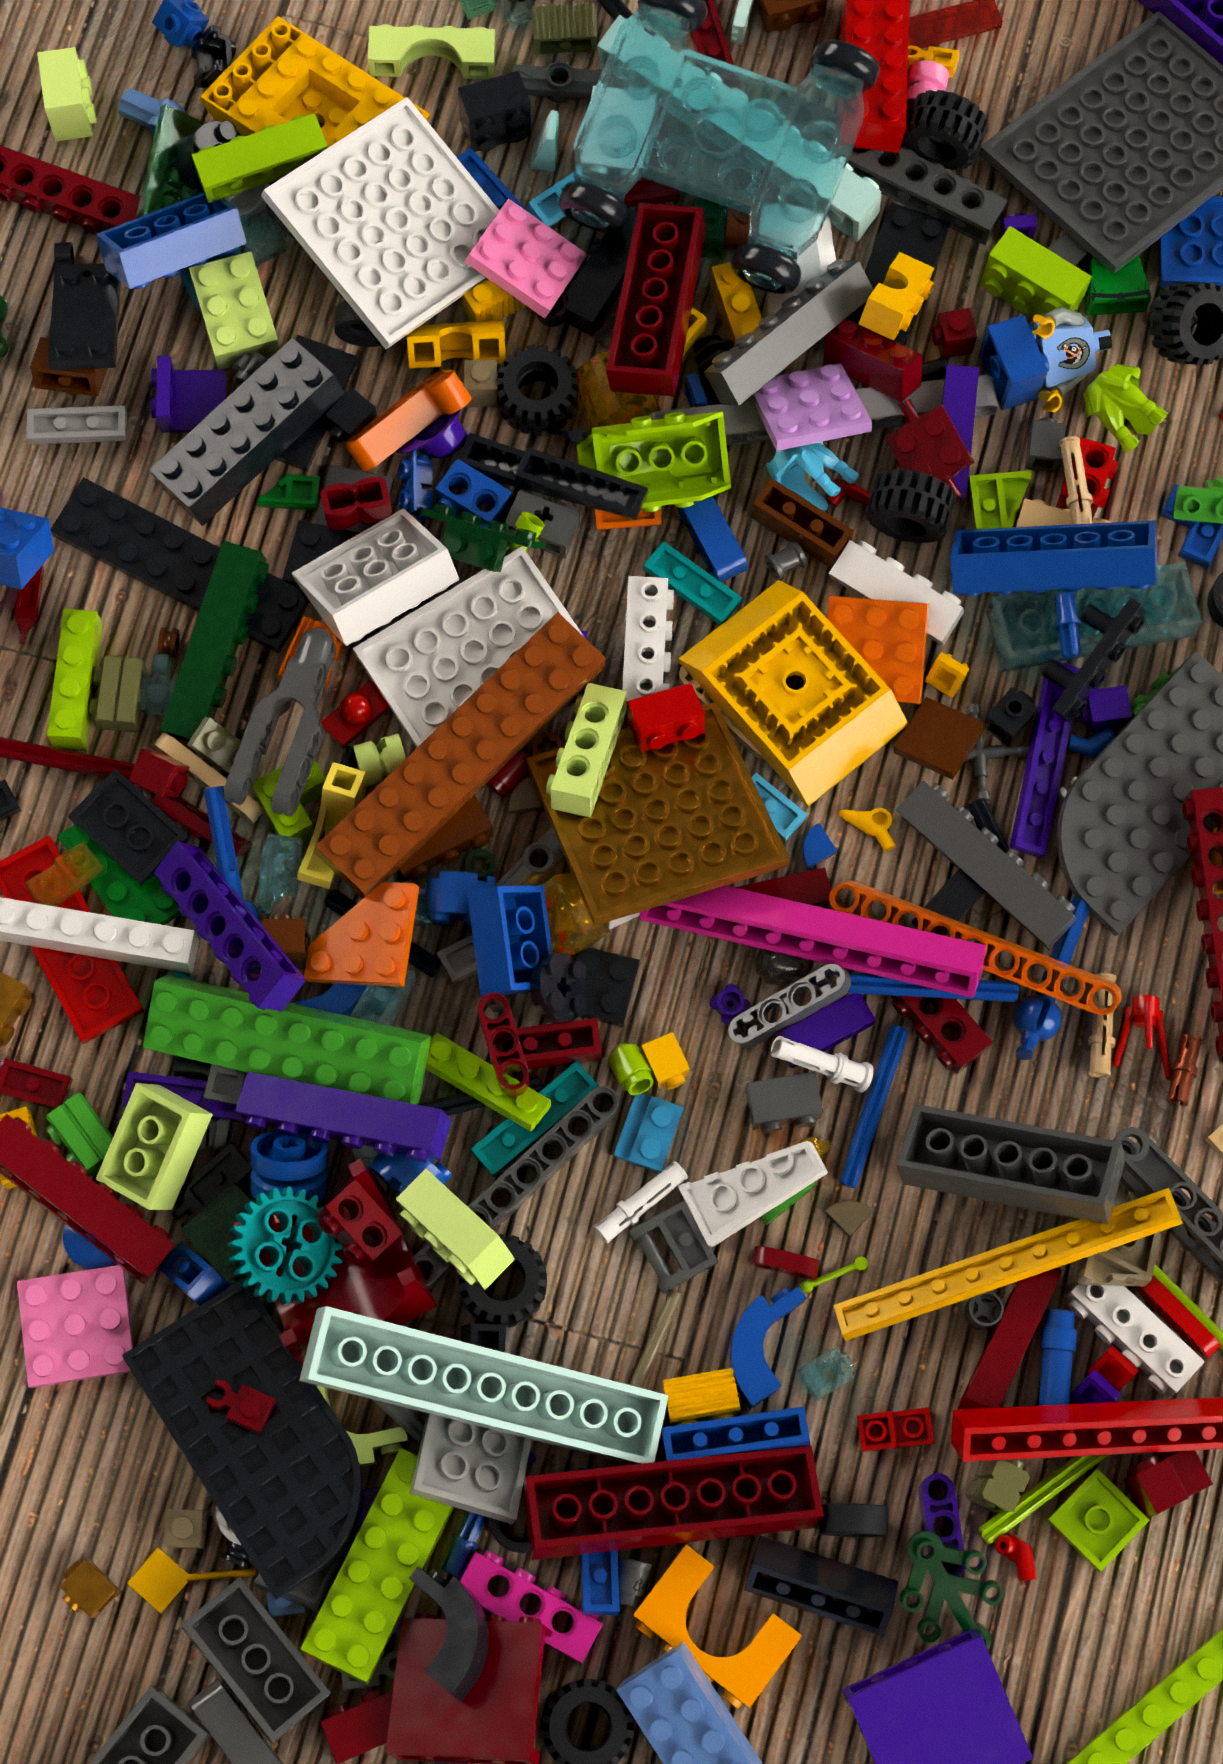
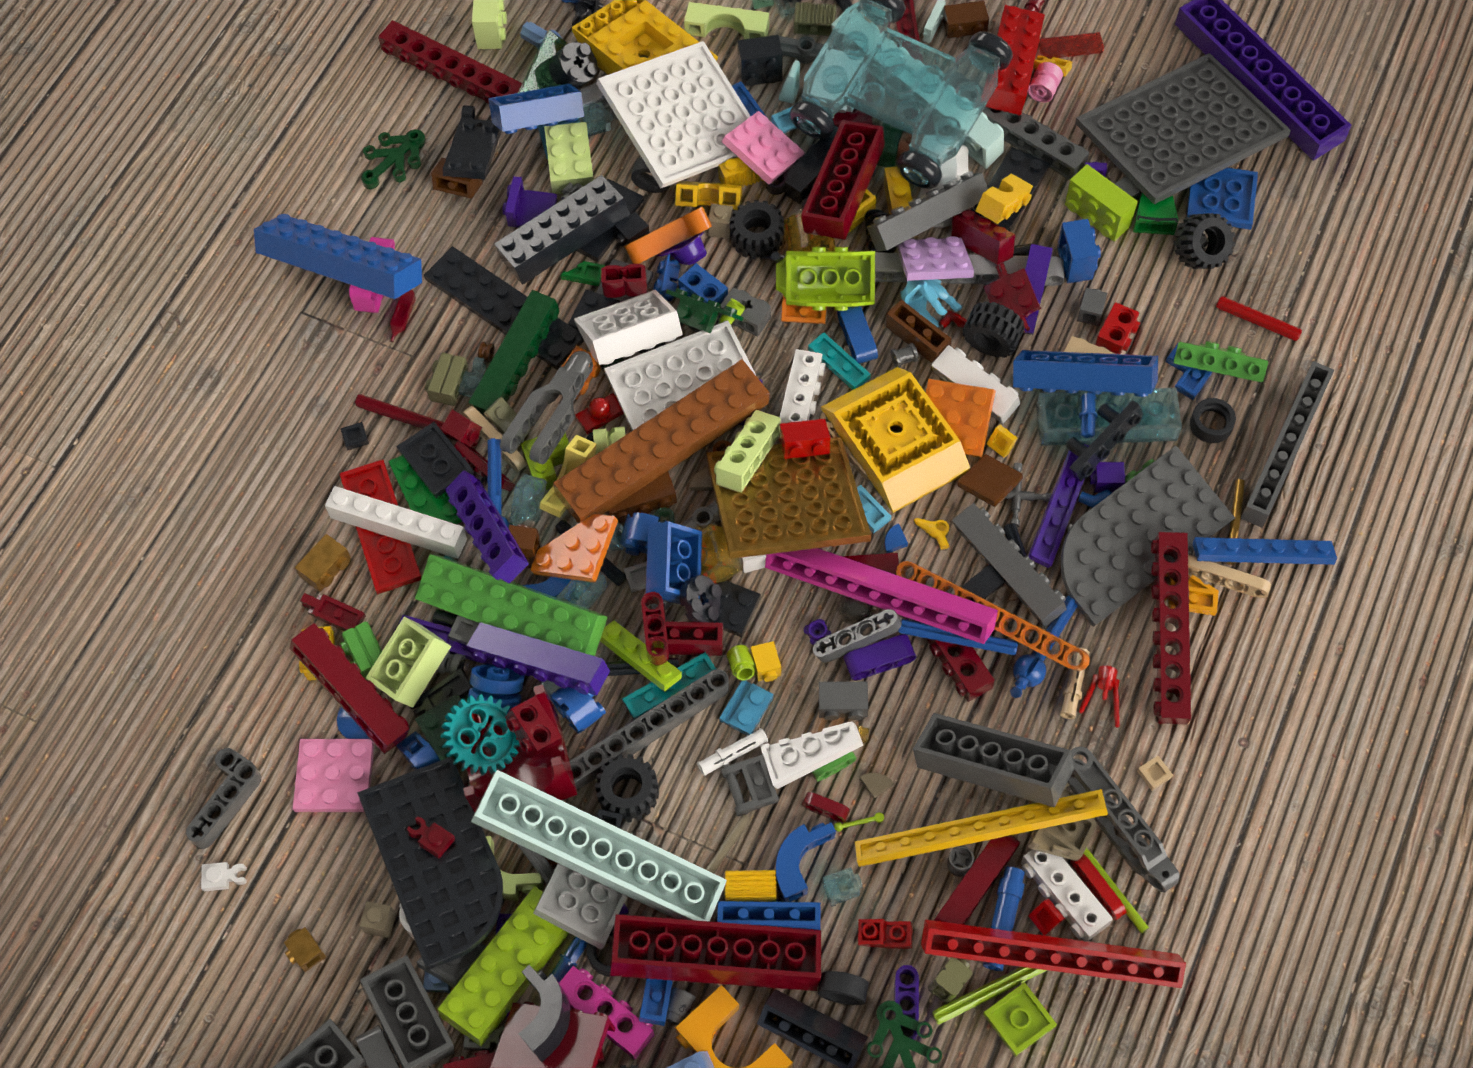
camera: 15 degrees right, 10 degrees down
clear yellow slope [26,842,103,907] -> none
light grey plate [27,406,127,444] -> none
lime brick [47,609,103,750] -> none
yellow piece [127,1547,257,1614] -> none
lime brick [192,113,328,203] -> none
black bush [220,1540,252,1569] -> none
yellowish green brick [396,1169,515,1290] -> none
black slope [458,433,649,520] -> none
dark red brick [486,749,529,797] -> none
blue tile [684,372,708,407] -> none
white pin [771,1036,873,1093] -> none
blue axle [839,1025,908,1188] -> none
black tyre [902,90,988,170] -> none
dark red brick [931,308,977,359] -> none
lime wing [968,470,1032,529] -> none
black brick [984,687,1038,747] -> none
red arm [995,1533,1037,1582] -> none
torso [1032,307,1112,412] -> none
tan pin [1059,436,1093,524] -> none
dark purple plate [1070,1369,1121,1404] -> none
lime piece [1083,364,1168,453] -> none
dark red brick [1123,1450,1213,1517] -> none
copper pin [1166,1034,1202,1106] -> none

